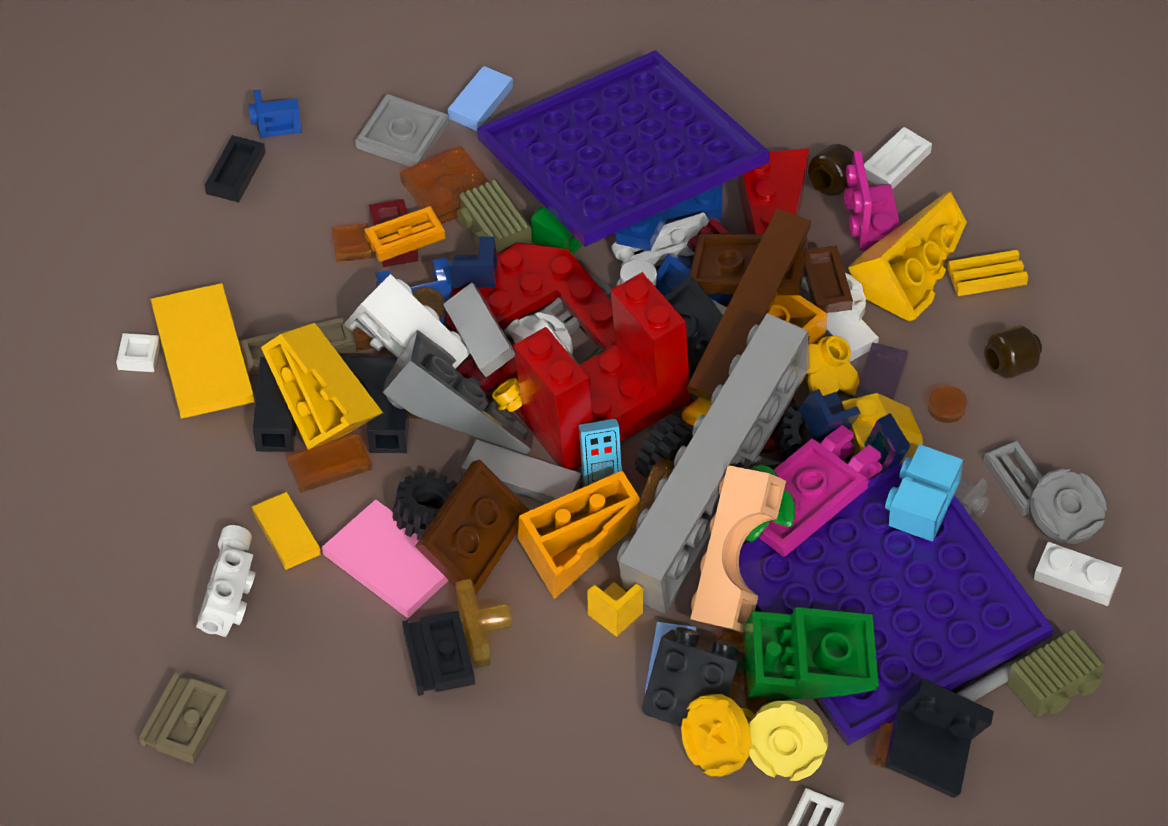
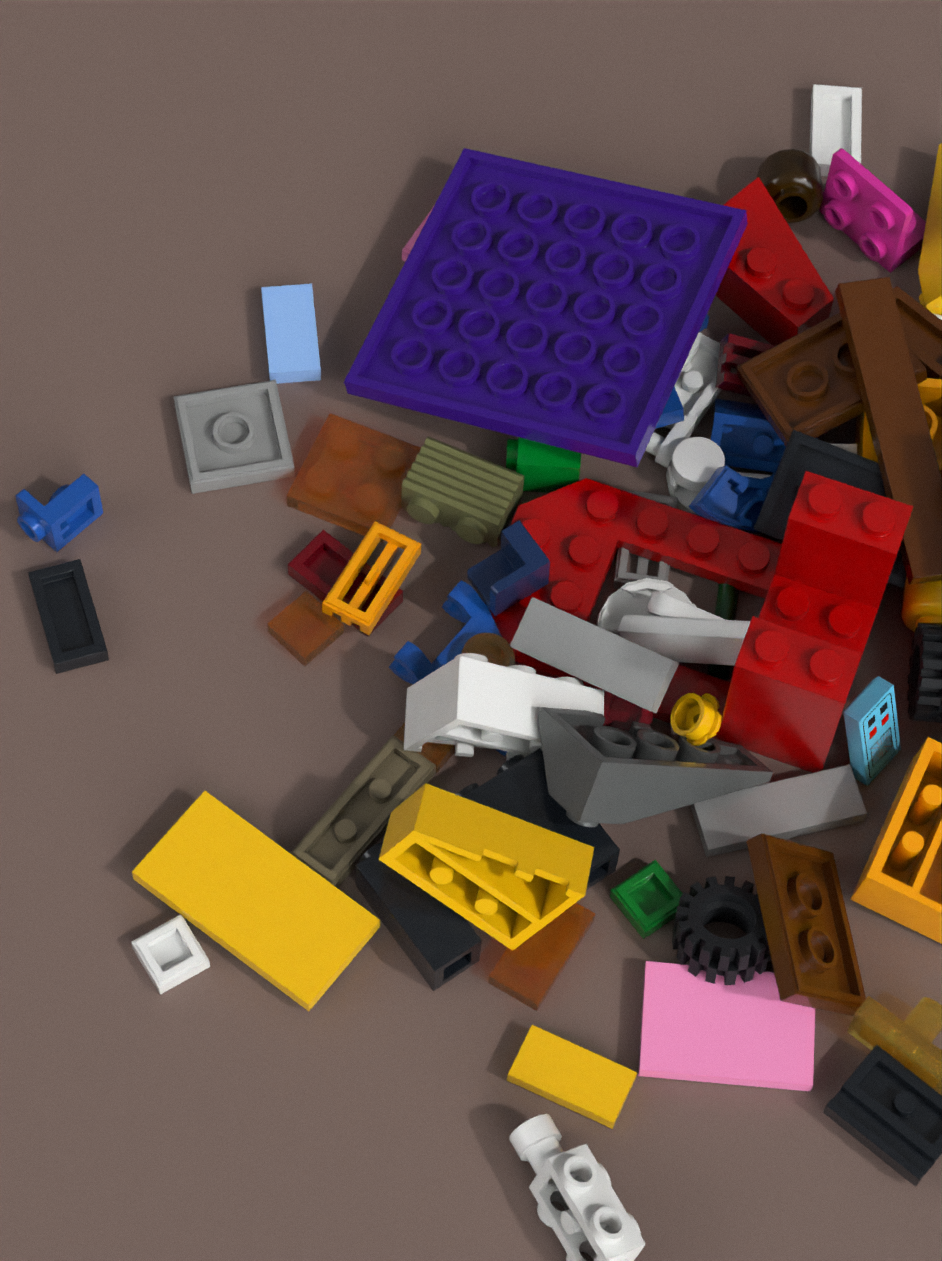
camera: 40 degrees left, 10 degrees up
none -> green tile [610,859,683,940]

